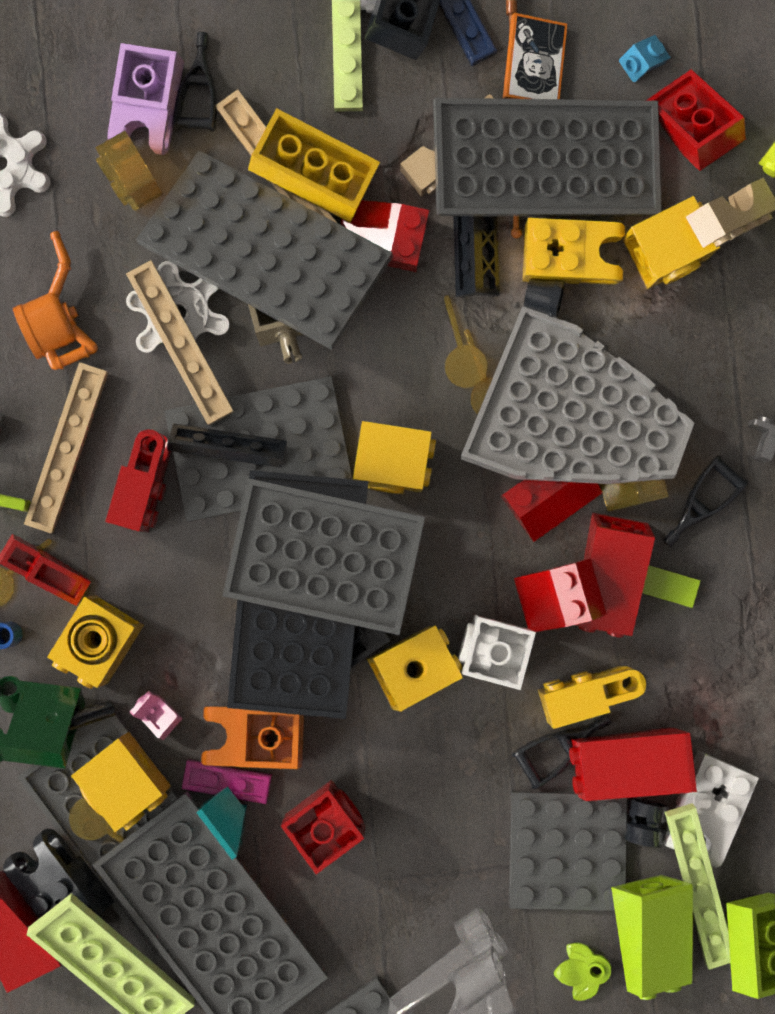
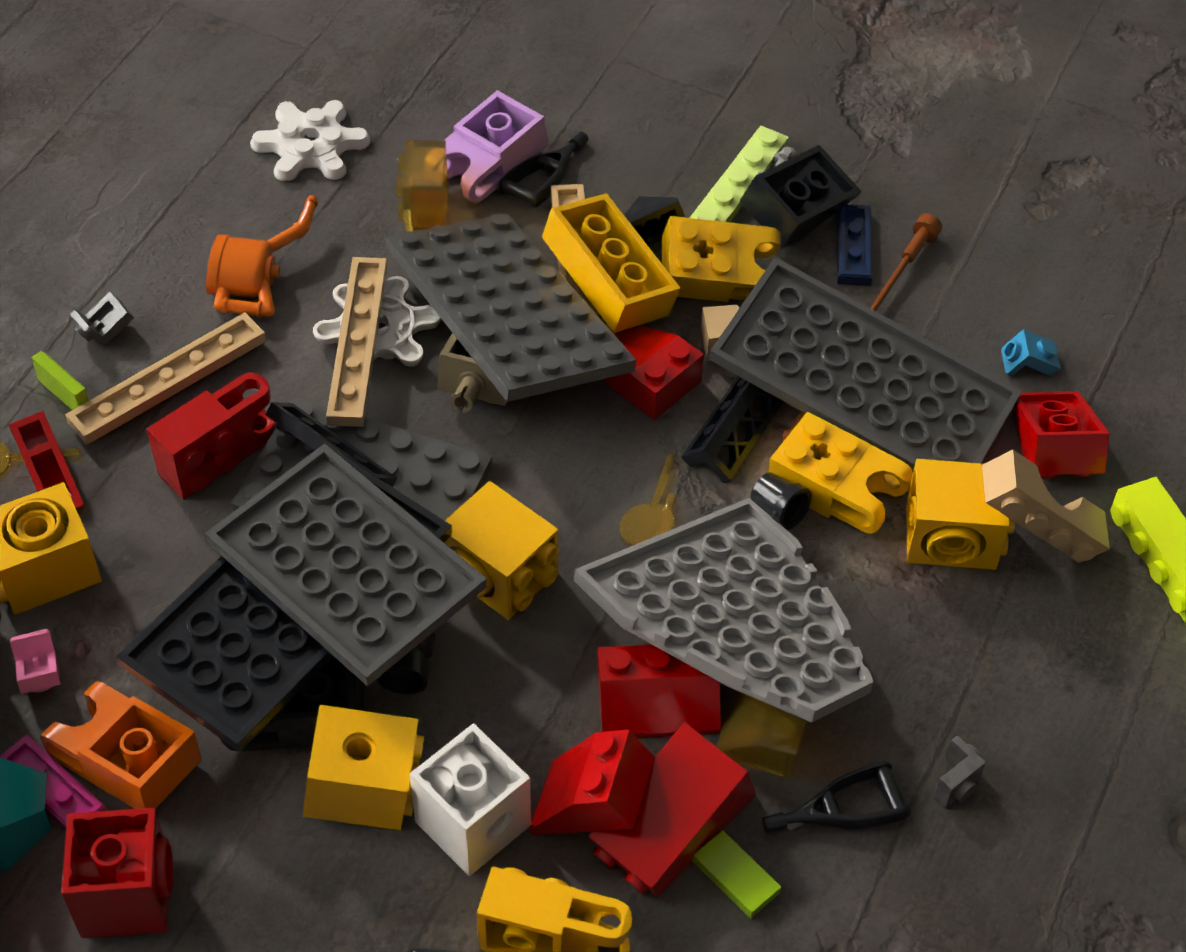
camera: 30 degrees right, 35 degrees down
tile [503,13,567,99] -> none
none -> slope [624,196,686,246]
none -> yellow brick [662,216,781,302]

